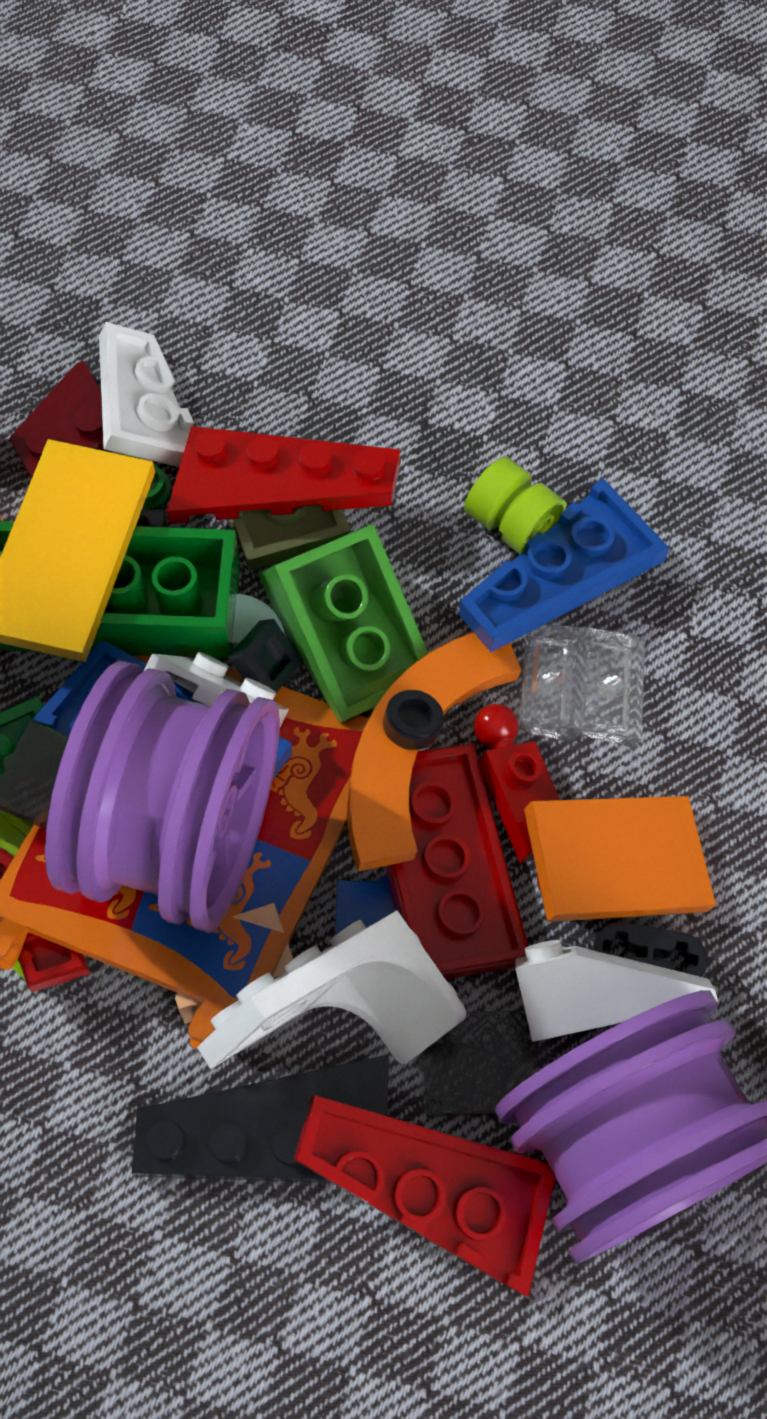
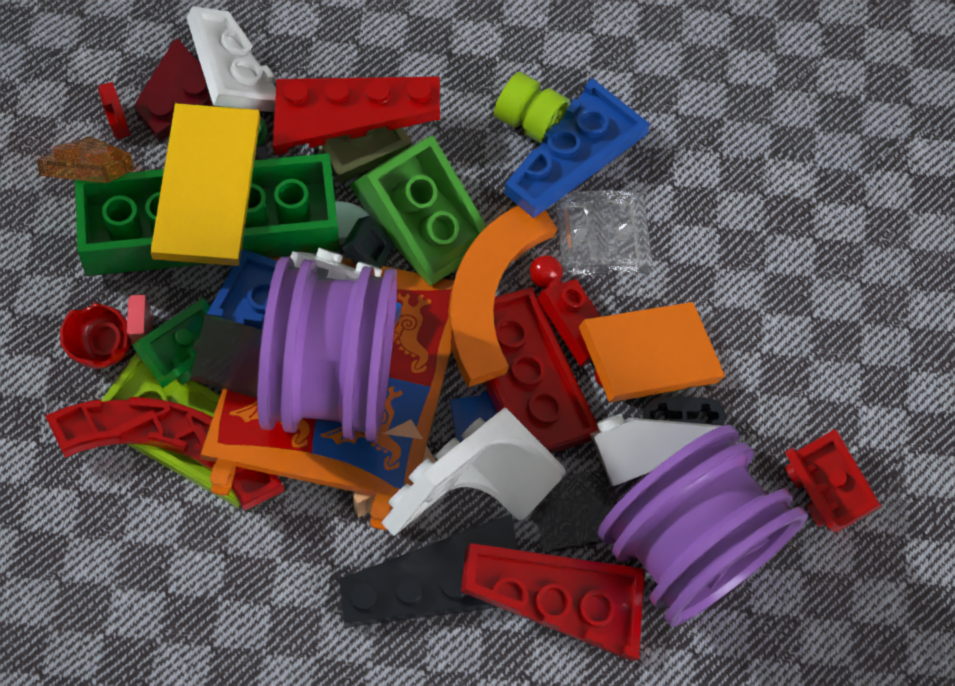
camera: 15 degrees left, 0 degrees up
black tile [383,690,444,750] -> none

